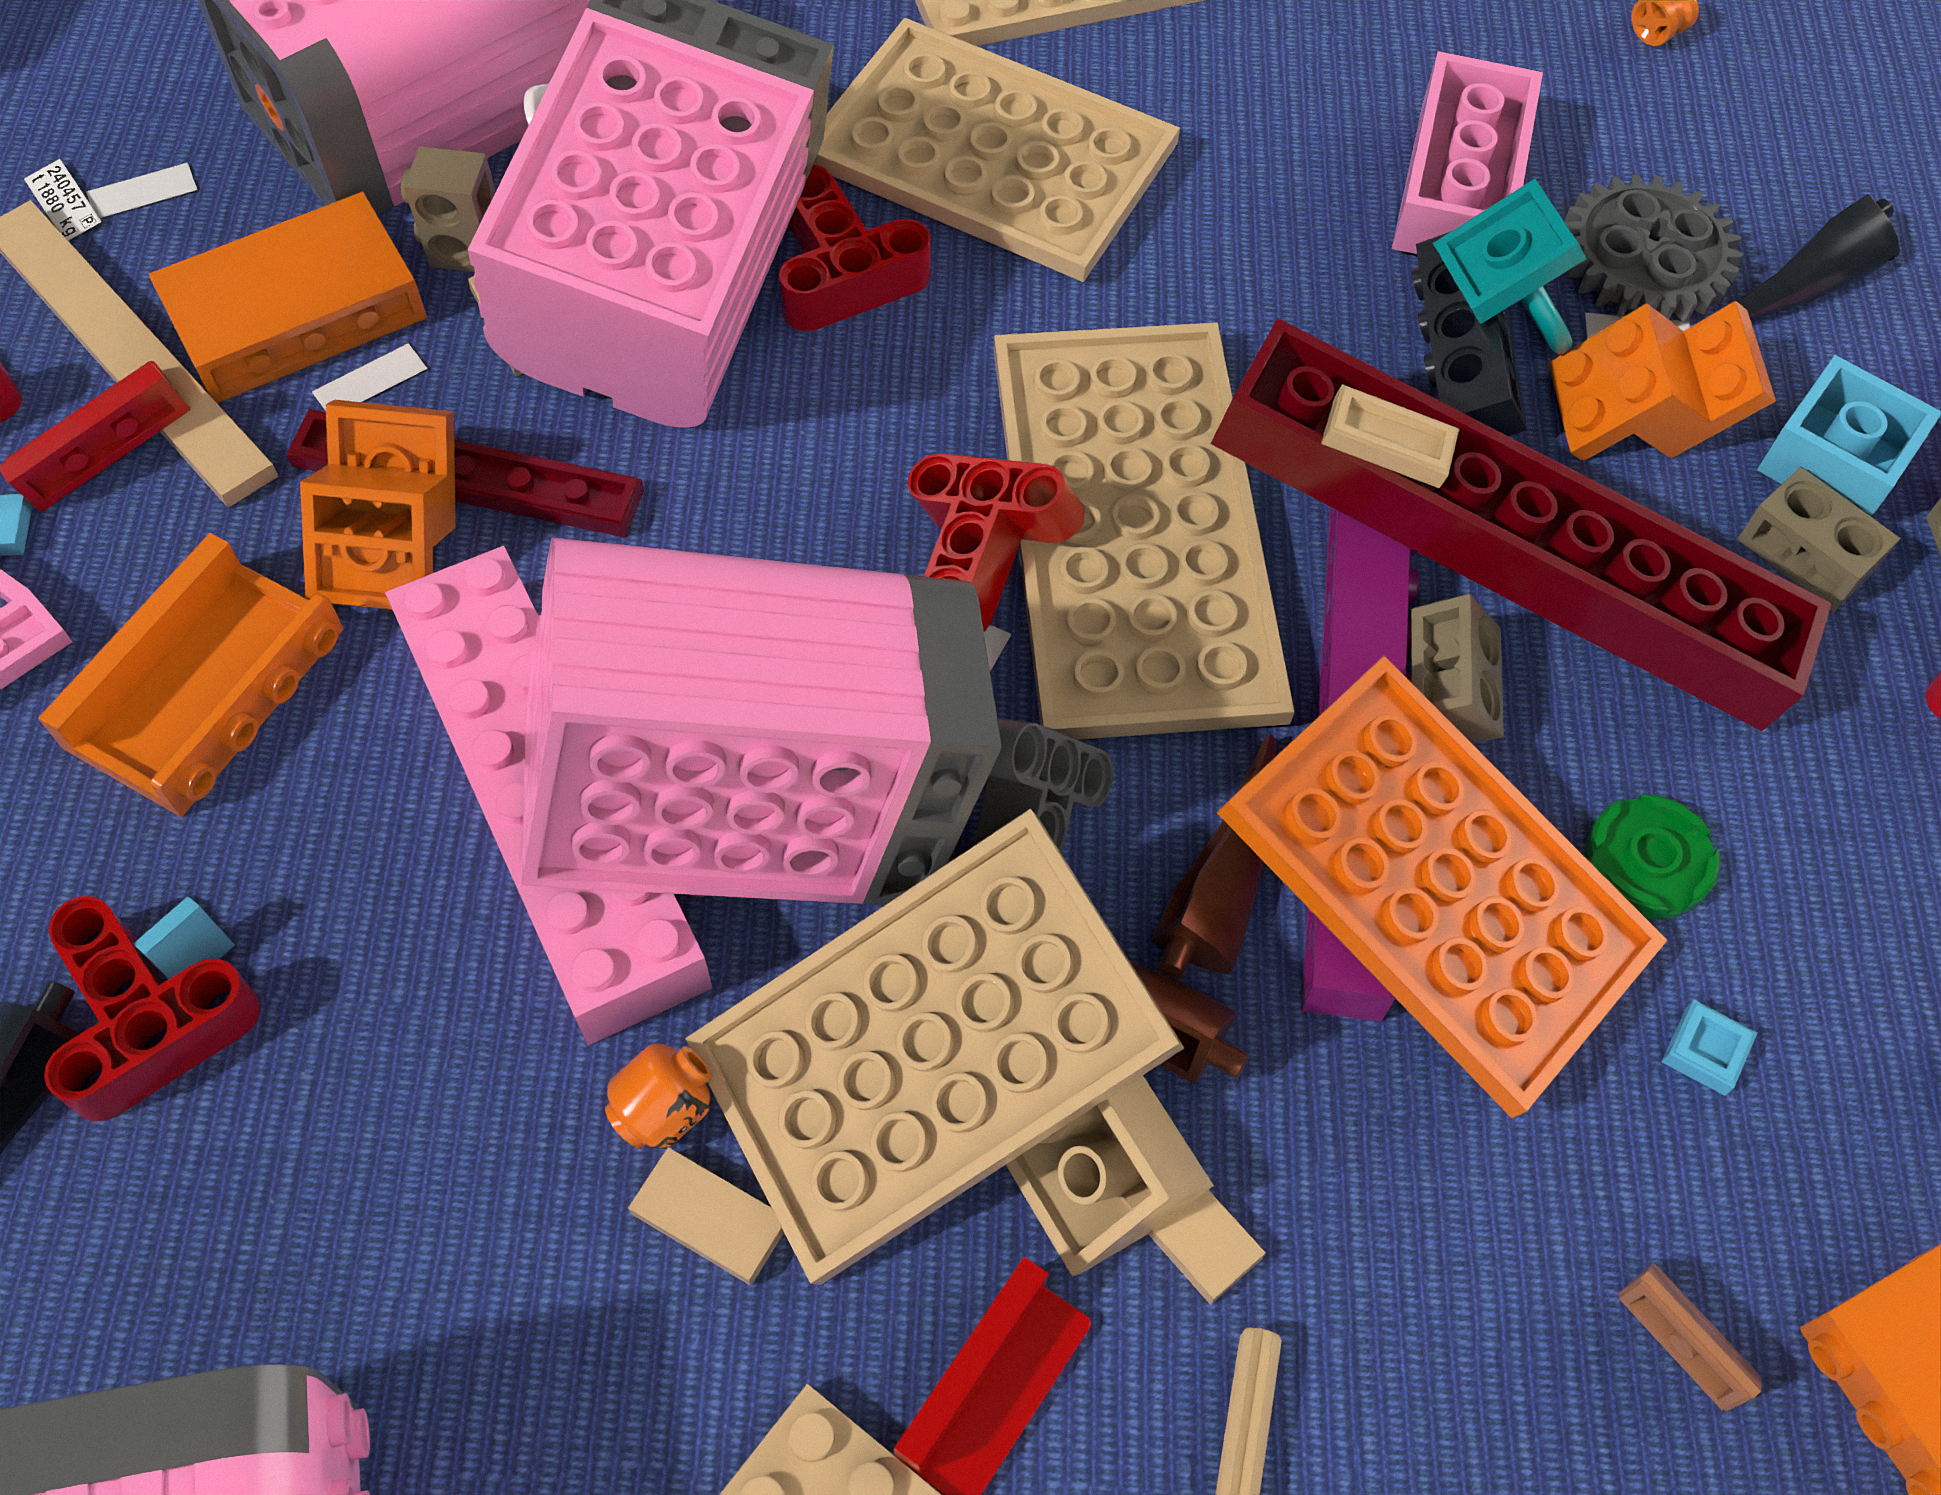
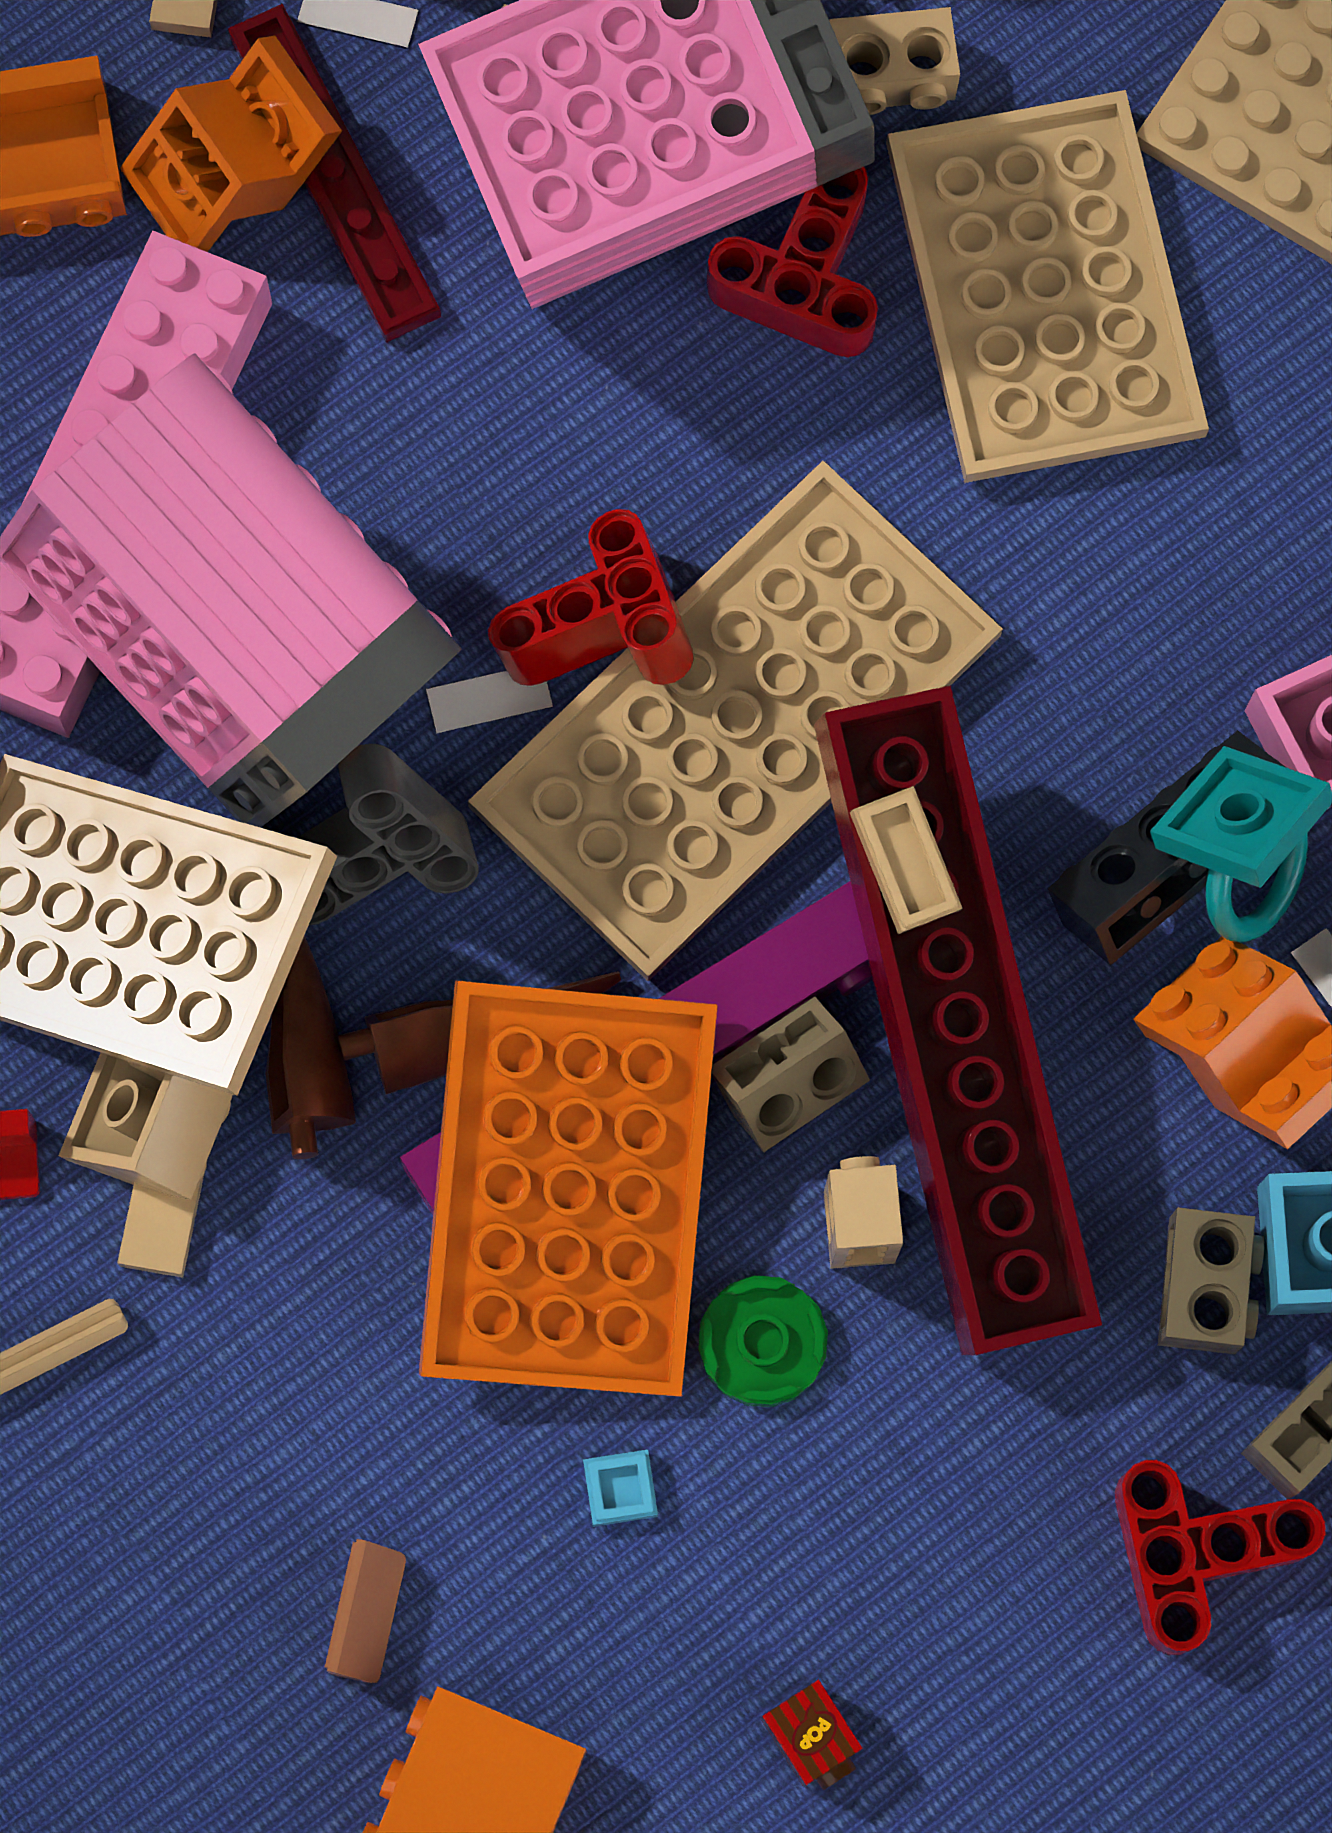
camera: 50 degrees right, 15 degrees up
none -> tan brick [824,1156,903,1269]

